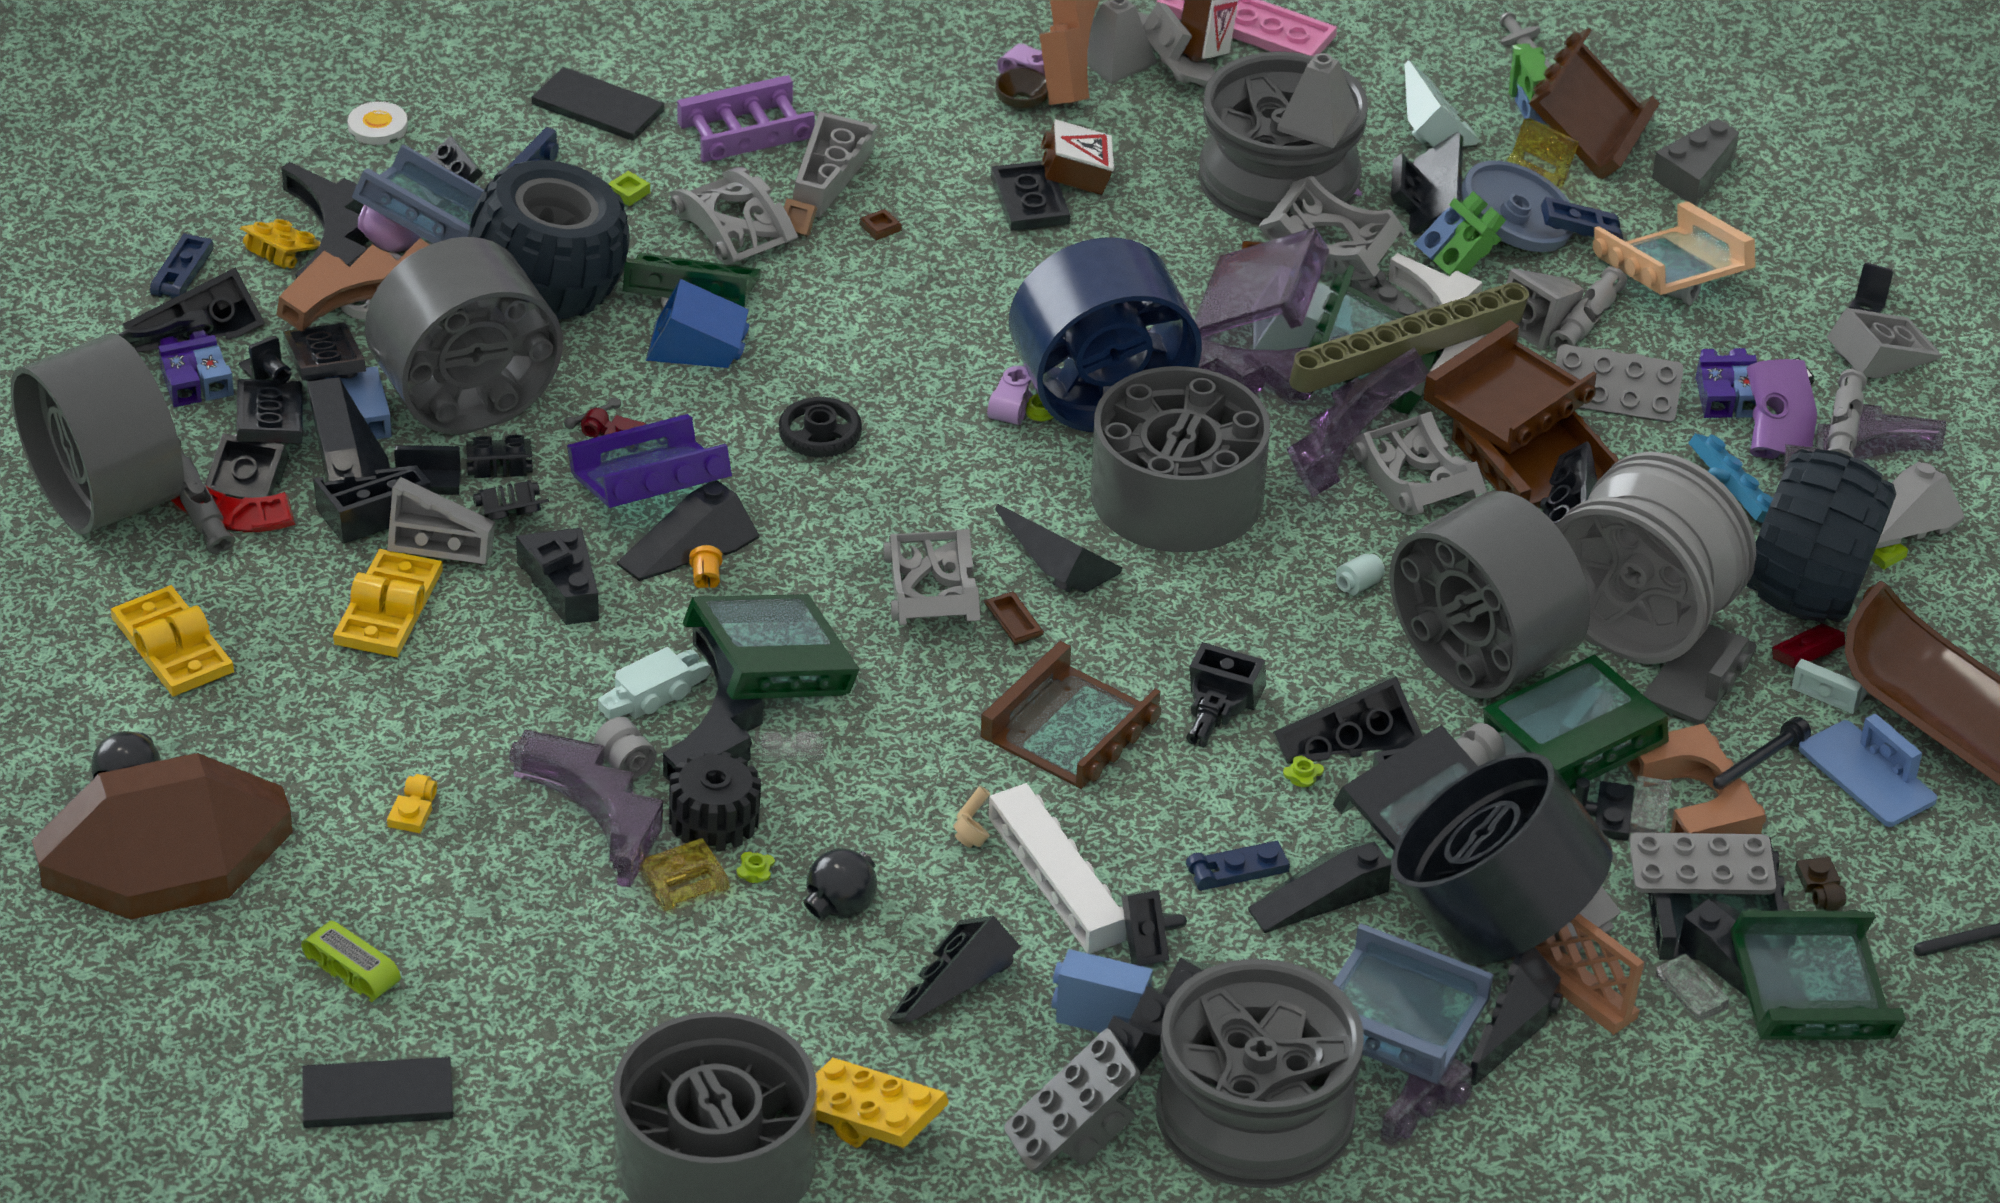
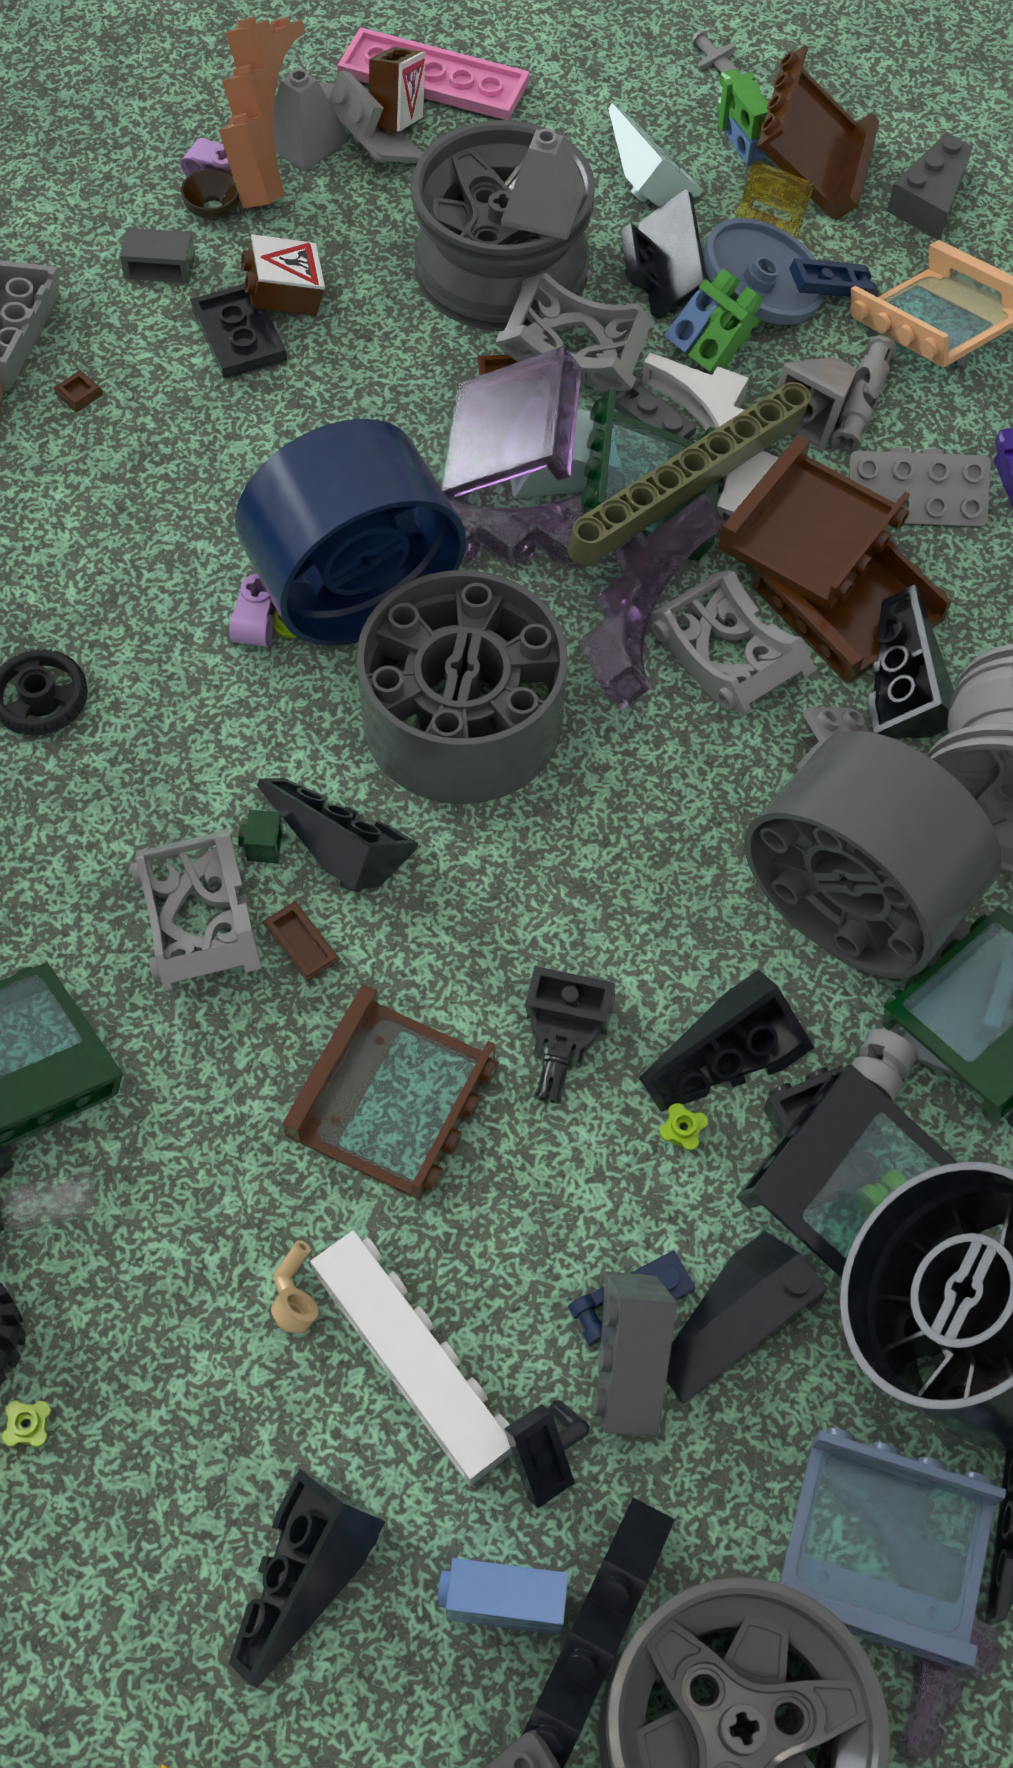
camera: 10 degrees left, 20 degrees up
black brick [803,848,877,921] -> none
light aqua brick [1336,554,1385,596] -> none
none -> dark grey piece [120,228,195,283]
none -> dark green plate [238,809,283,864]
none -> dark grey wedge [591,1271,677,1437]

